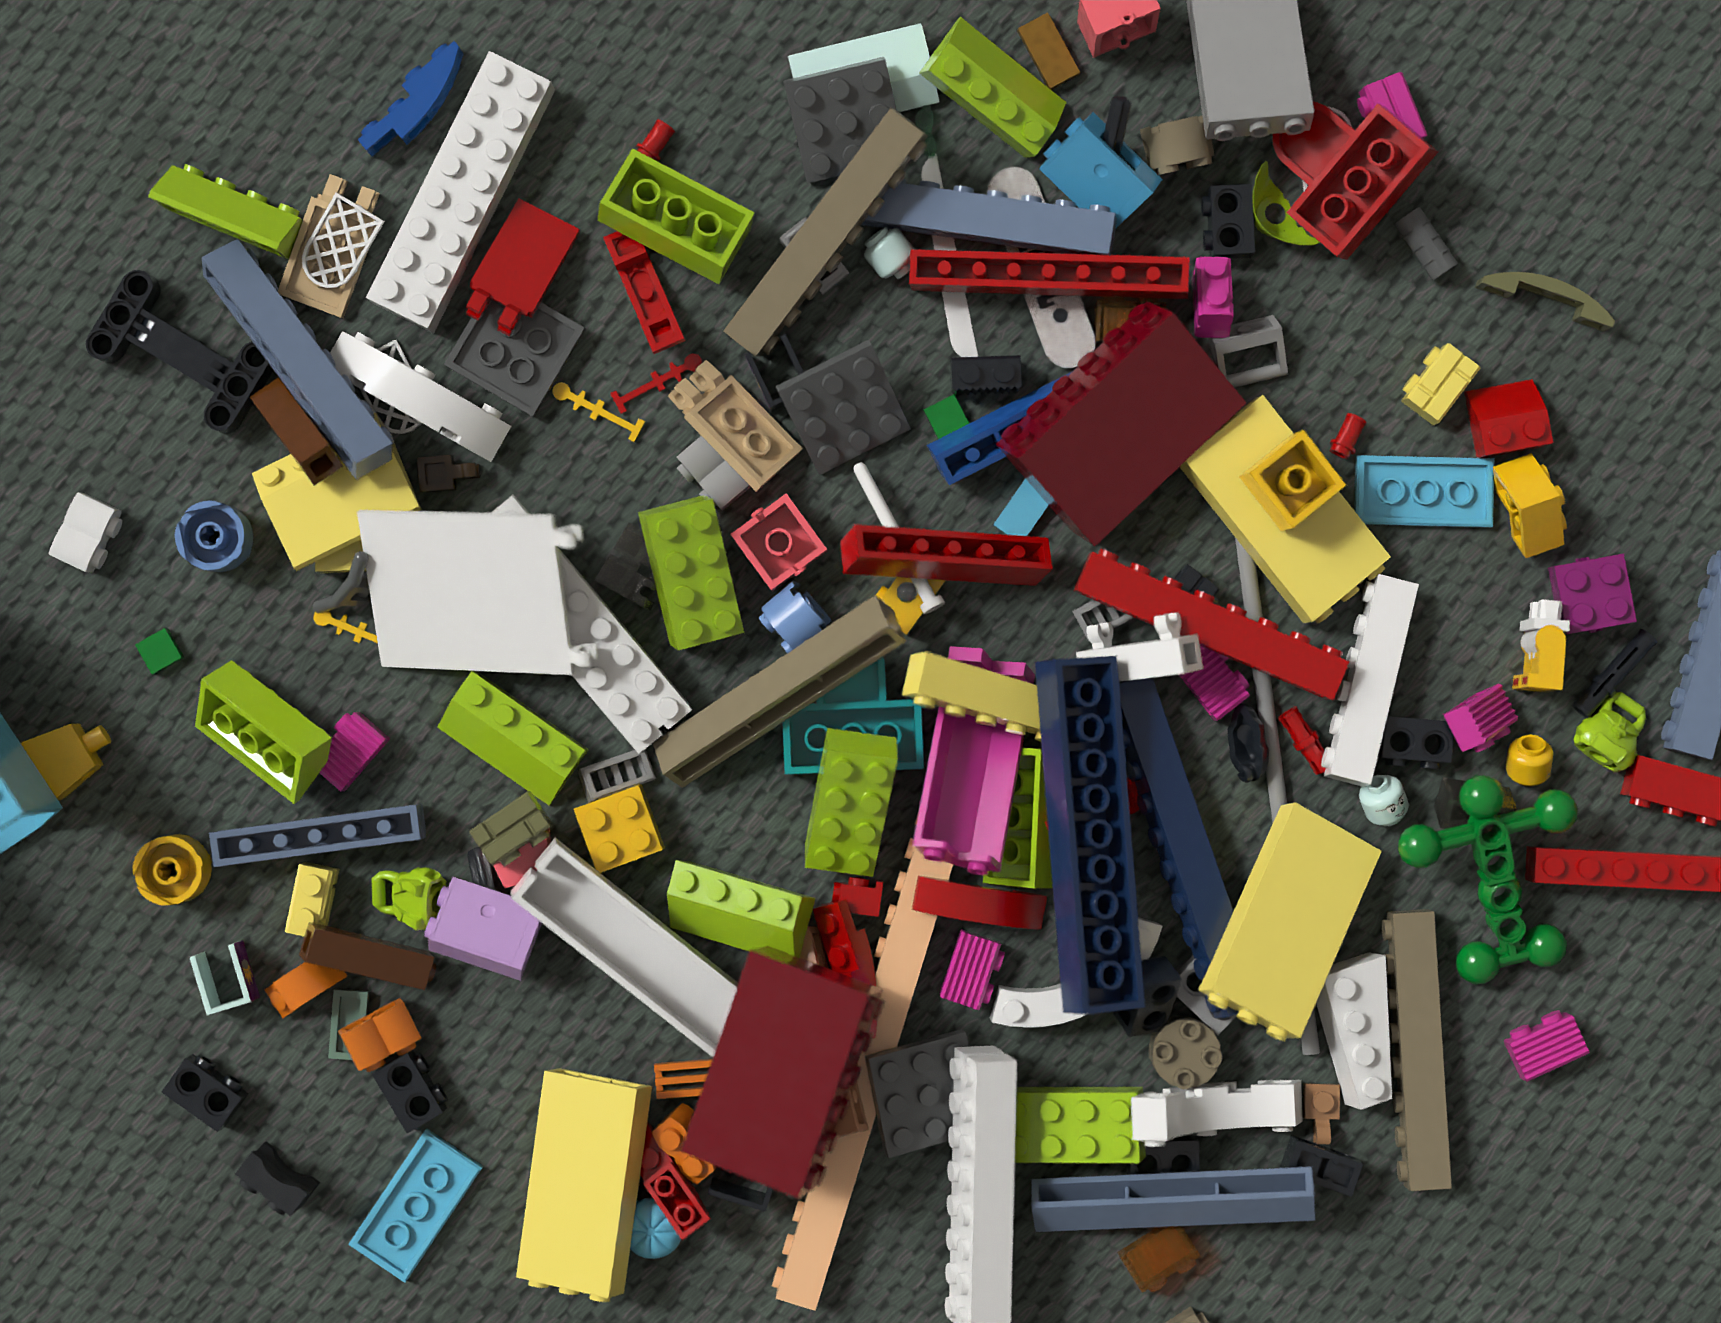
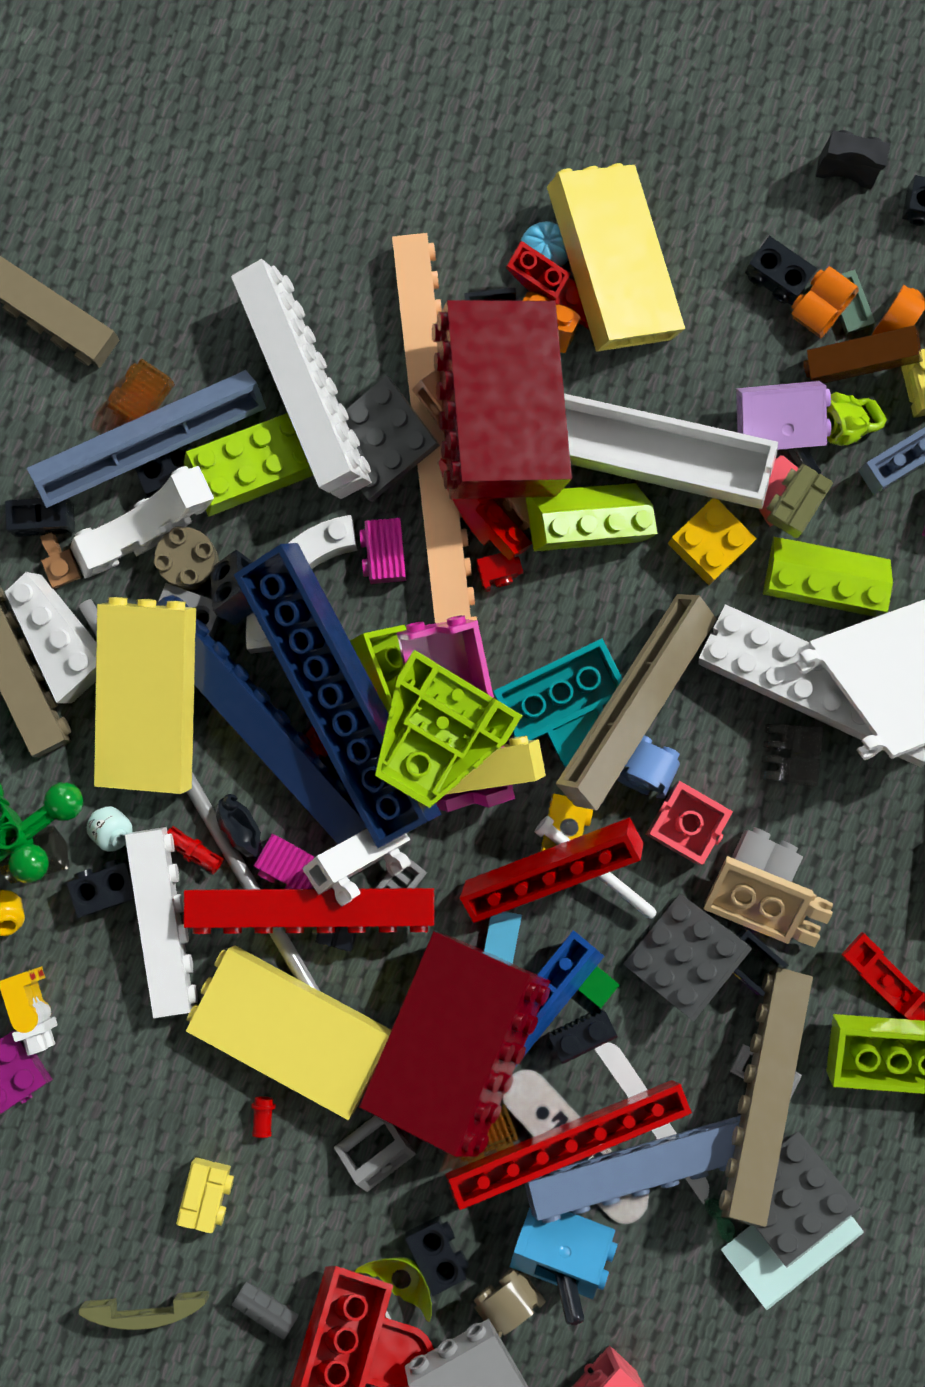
camera: 155 degrees right, 5 degrees down
medium azure tile [348,1128,483,1283] -> none
yellow piece [553,382,645,442] -> none
light grey slope [577,749,656,803] -> none
red piece [610,353,702,414] -> none
lime brick [638,495,744,650] -> none
orange tile [654,1059,712,1099] -> none
lime brick [805,728,898,877] -> none
light aqua head [864,226,914,279] -> none
red slope [912,875,1047,930] -> none
lime slope [919,17,1066,158] -> none
pearl gold tile [1017,12,1080,90] -> none
dark pink brick [1192,257,1234,338] -> none
yellow brick [1239,430,1346,532] -> none
medium azure tile [1354,455,1494,528] -> none
dark pink brick [1443,684,1519,753] -> none
red slope [1464,379,1554,458] -> none
yellow brick [1493,453,1567,558] -> none
none -> lime wedge [375,650,523,808]

